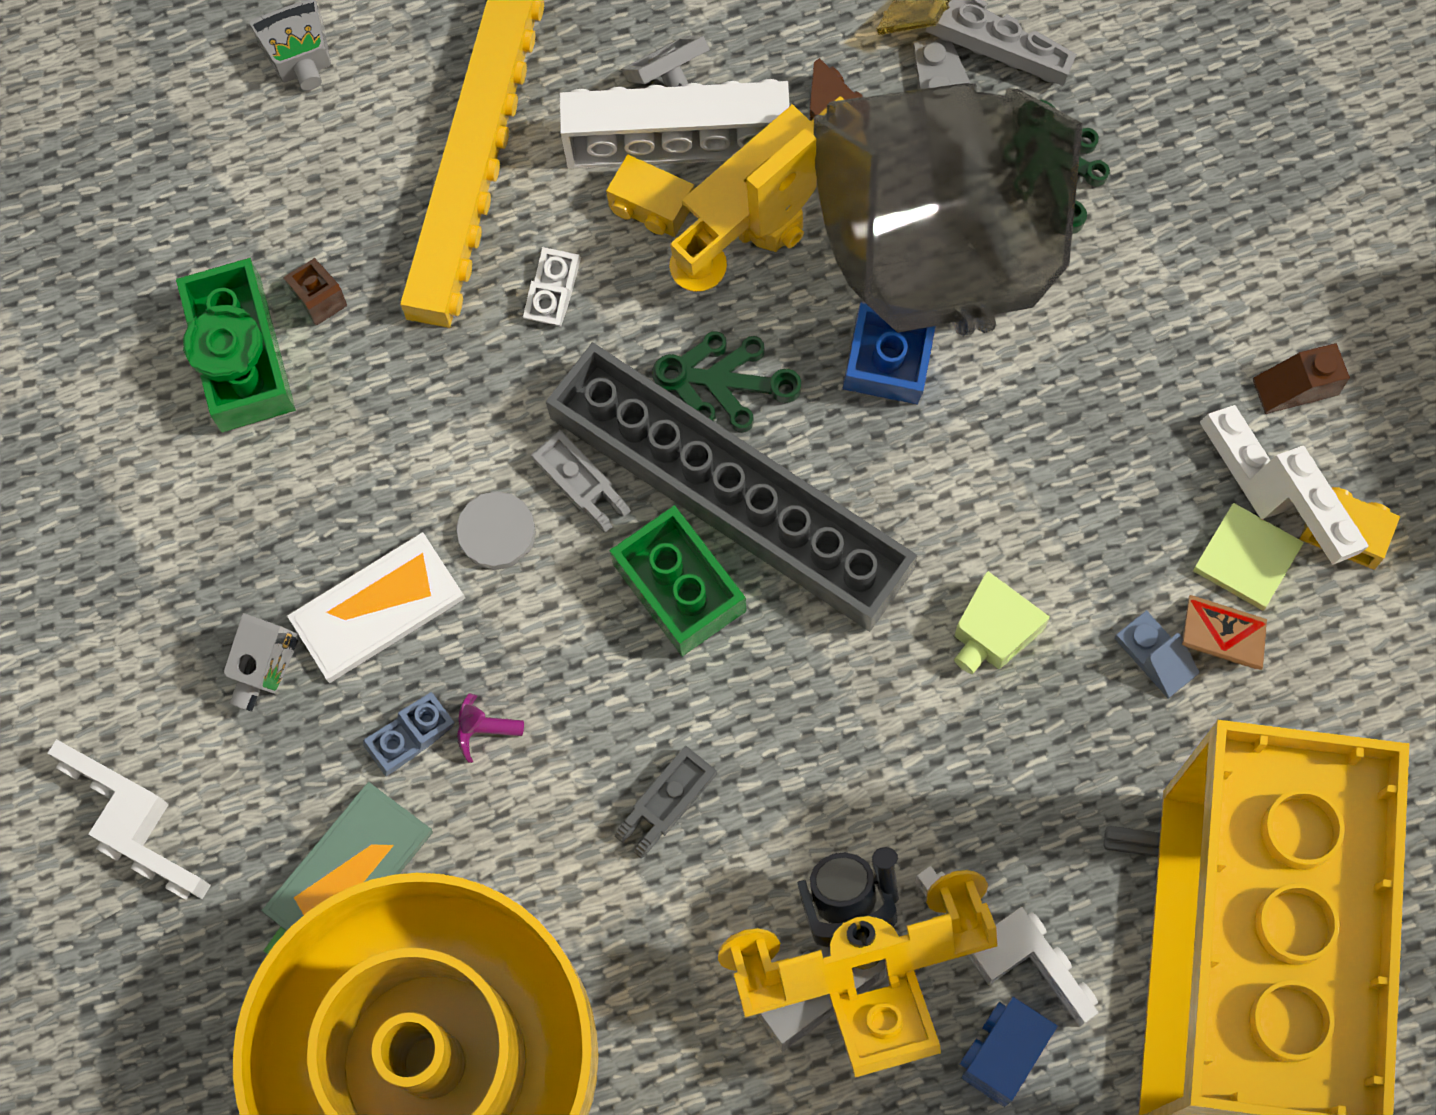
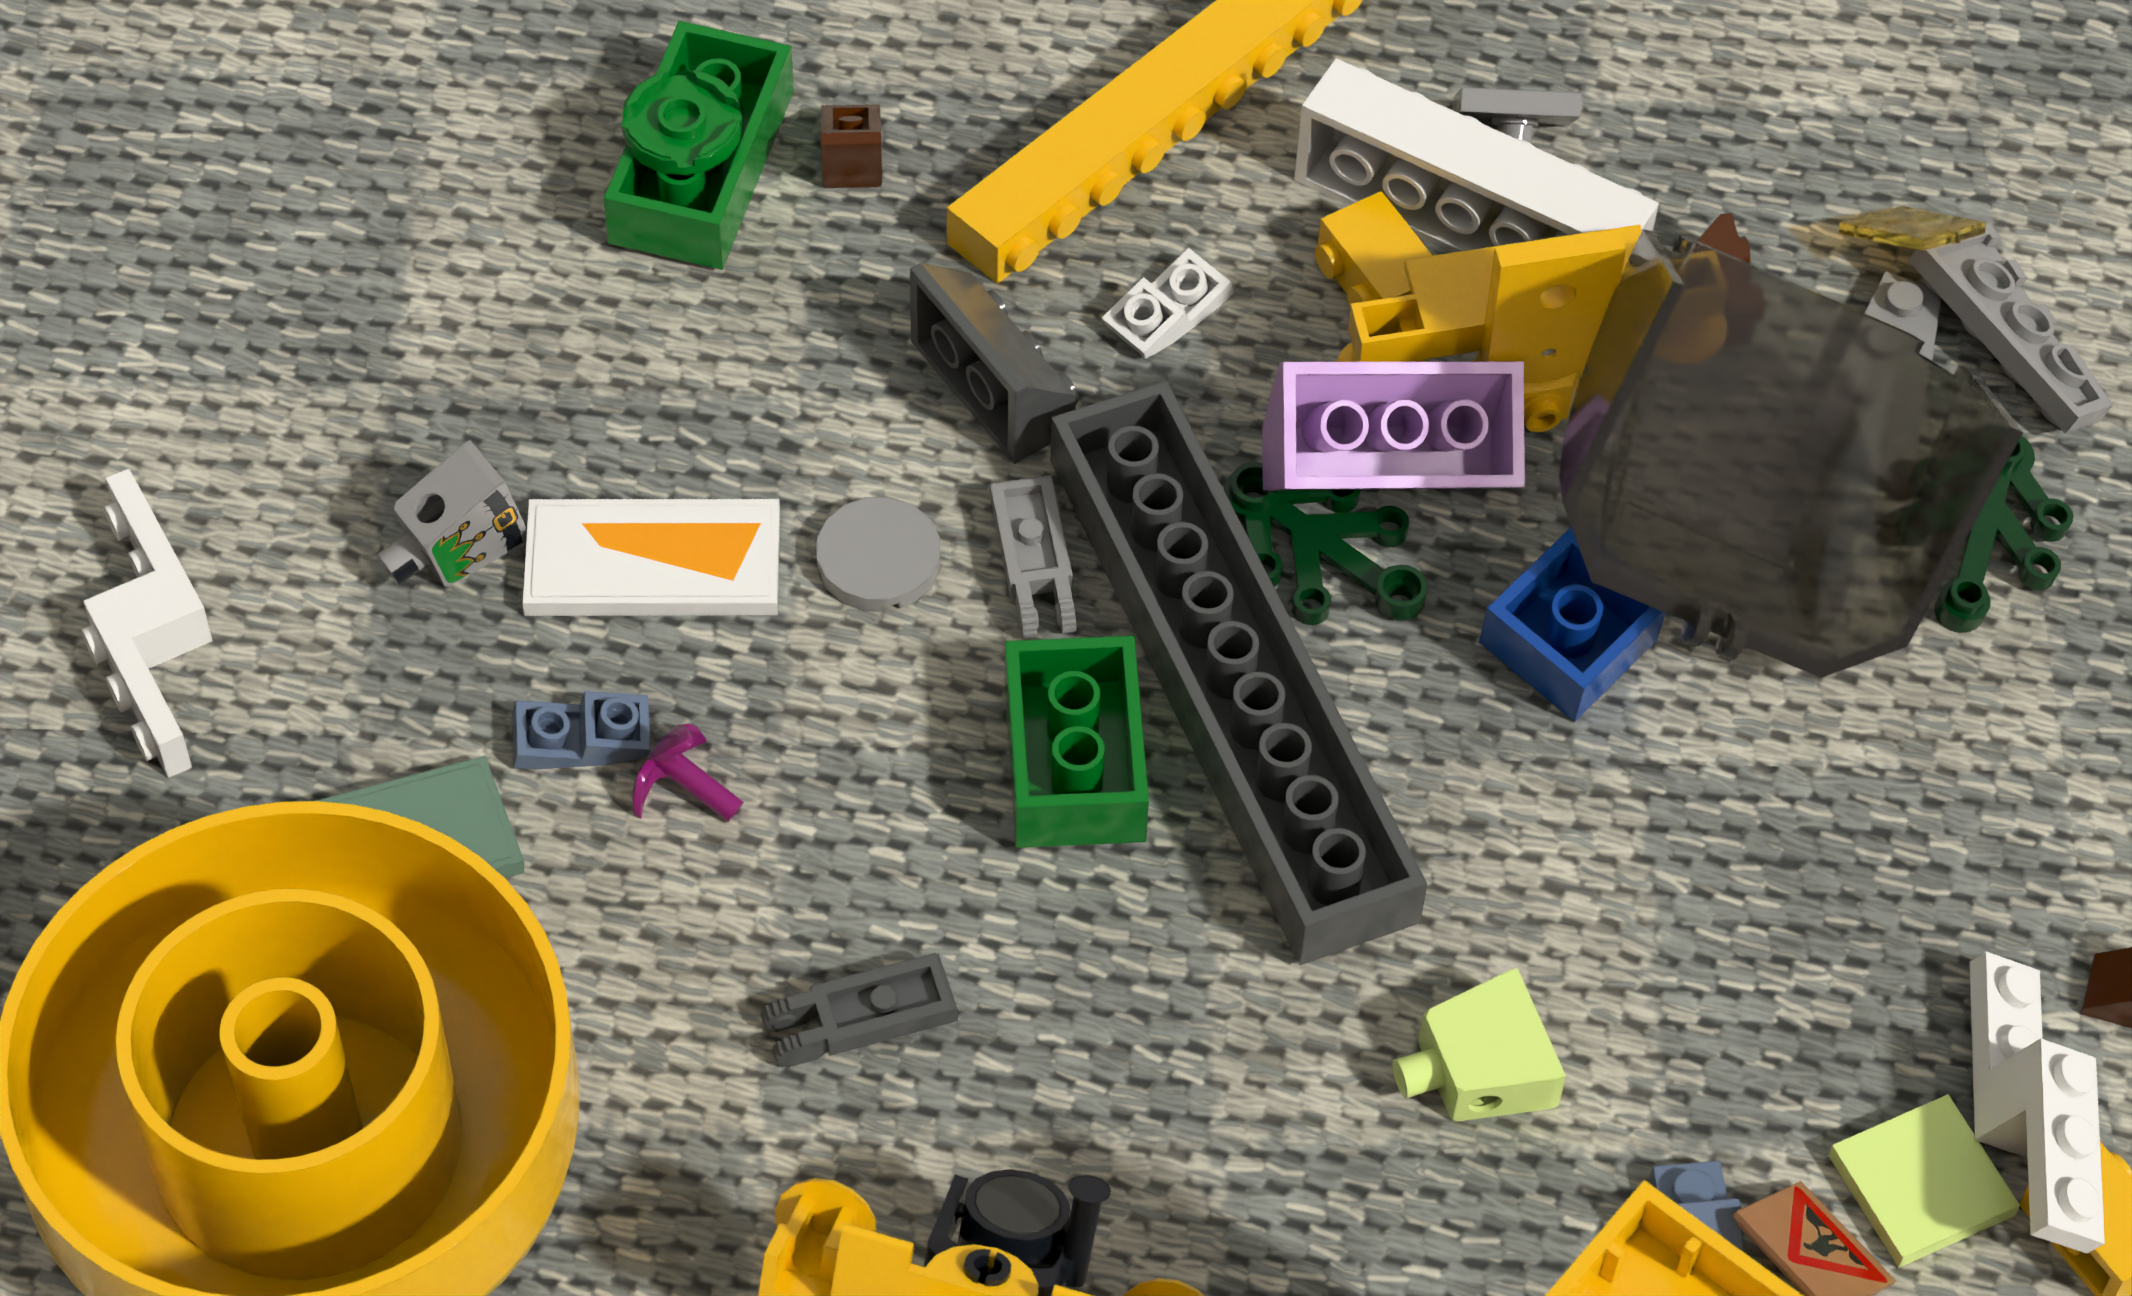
camera: 25 degrees right, 15 degrees down
none -> dark grey slope [910,263,1078,464]
none -> lavender slope [1262,362,1525,491]

